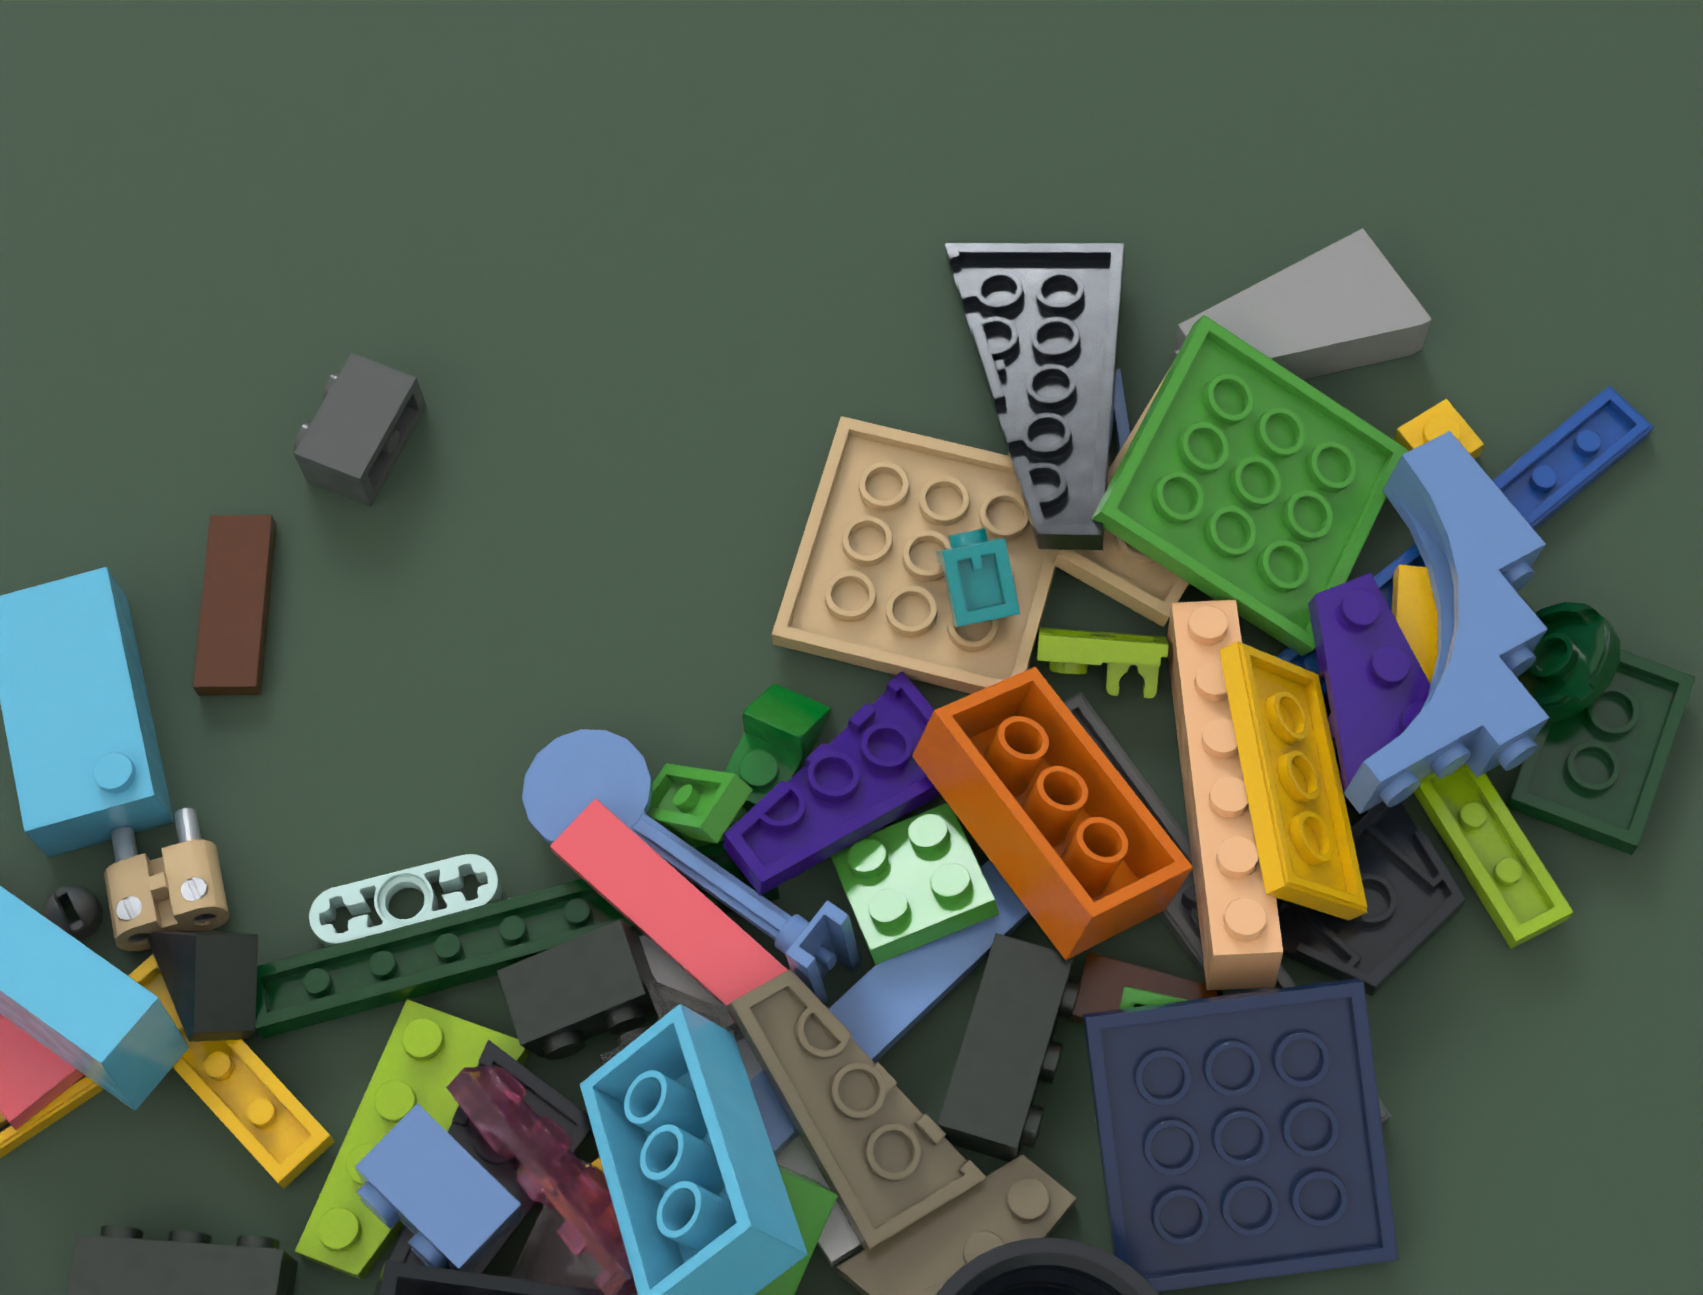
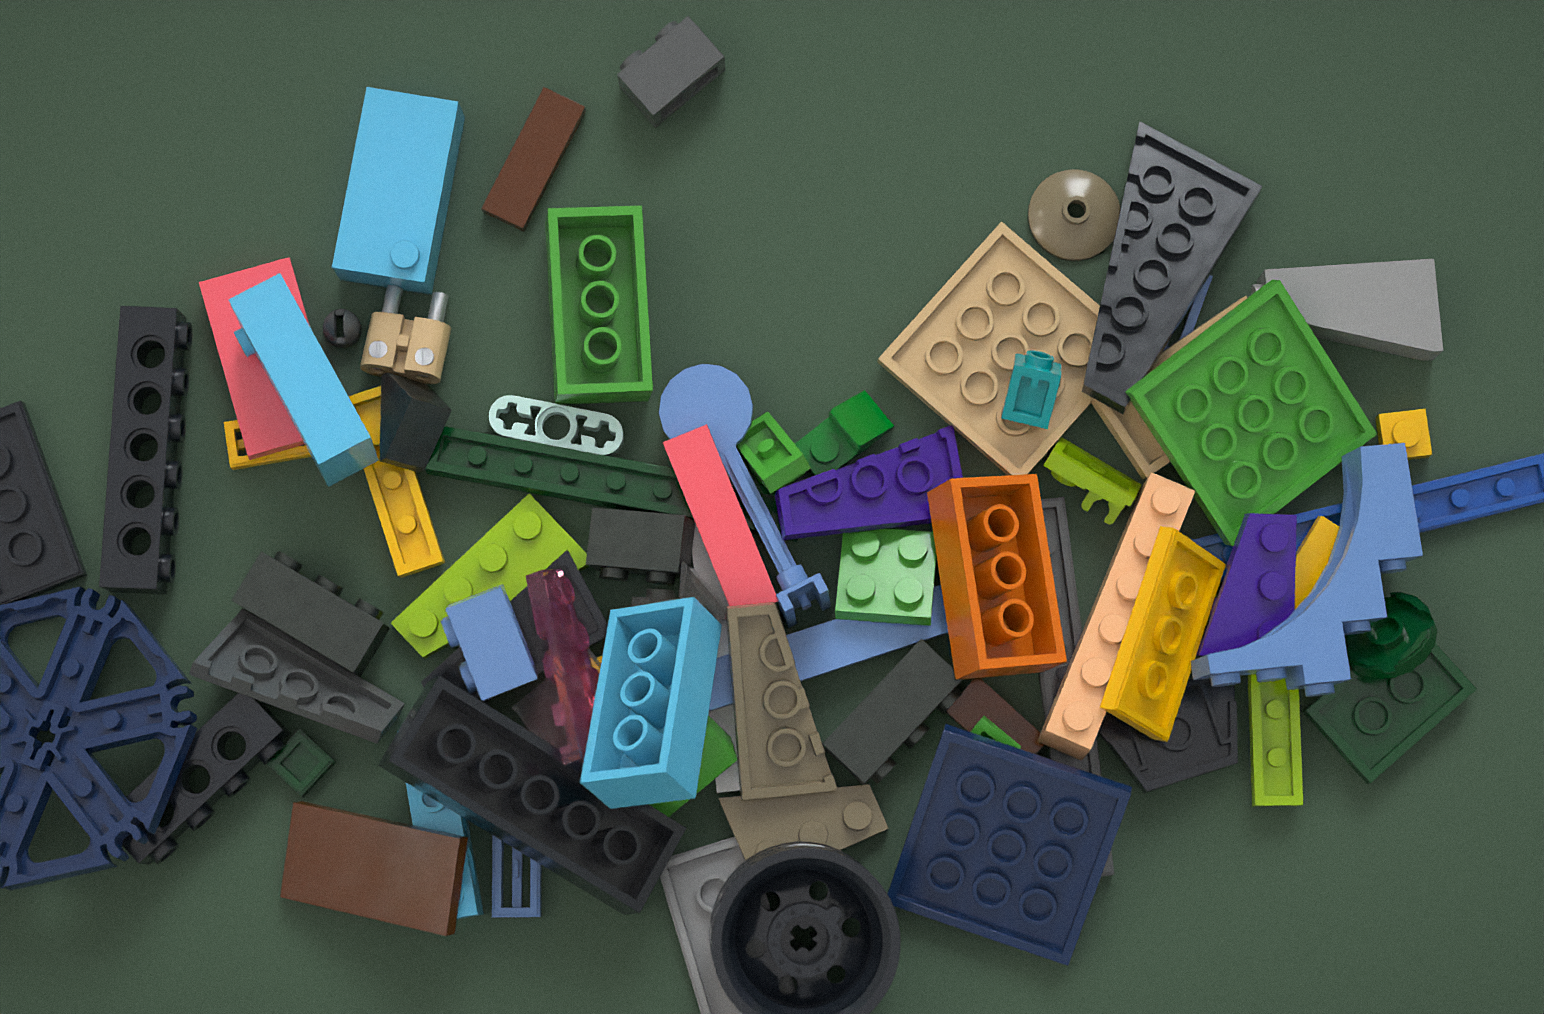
camera: 25 degrees right, 15 degrees up
none -> bright green brick [545,205,653,405]
none -> dark tan dish [1028,169,1121,261]

